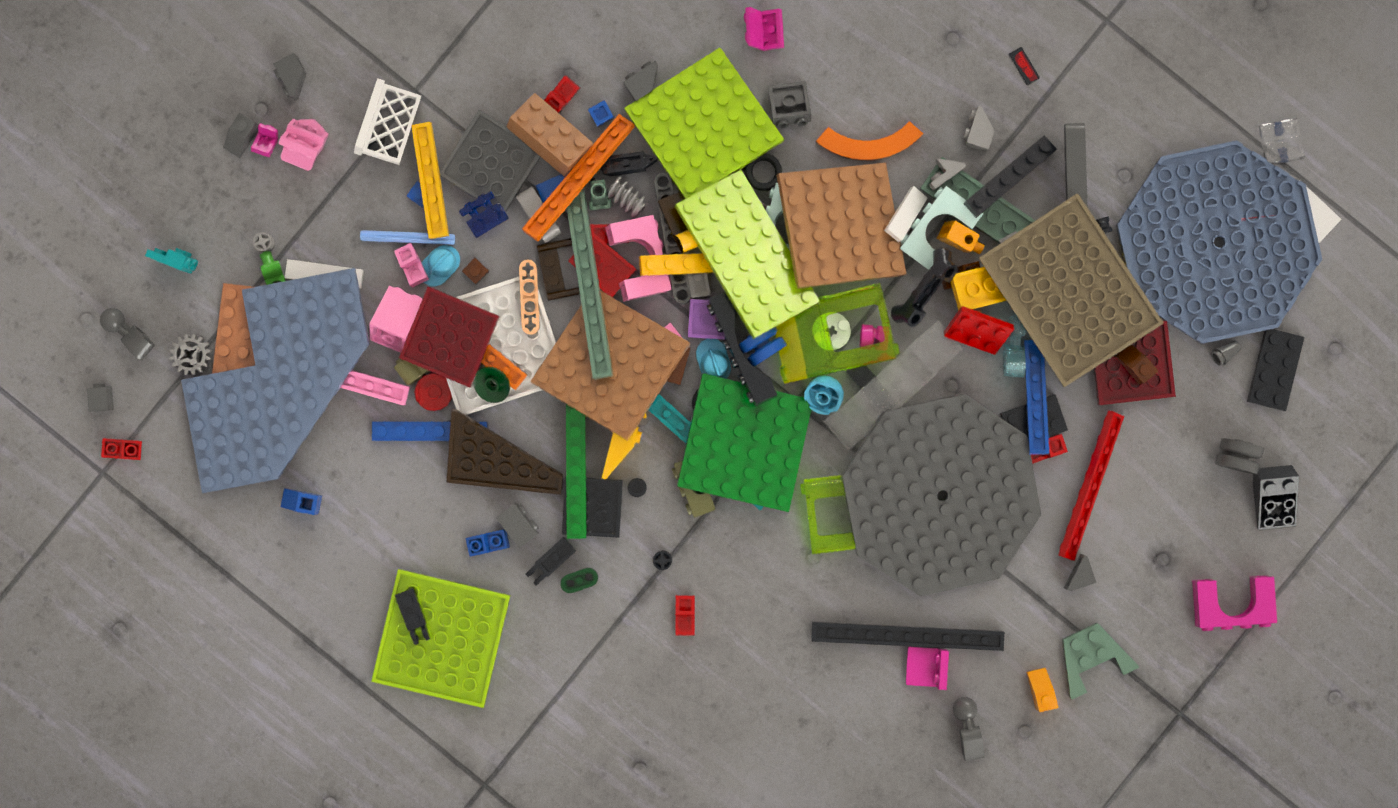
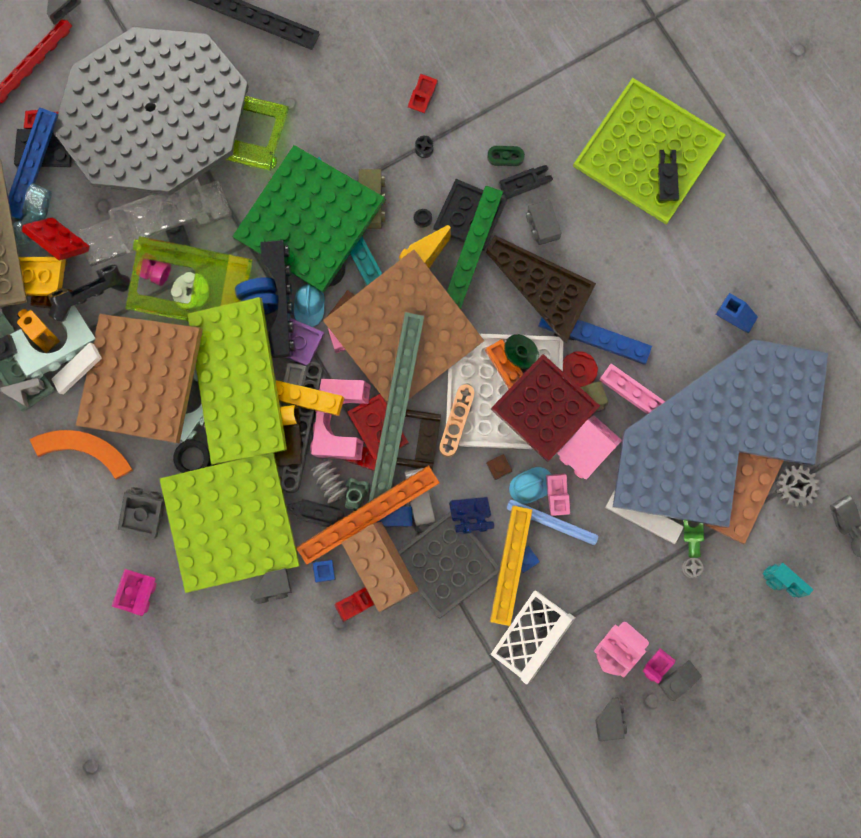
camera: 160 degrees left, 10 degrees down
blue slope [466,529,510,557] -> none
medium azure cylinder [804,375,844,415] -> none

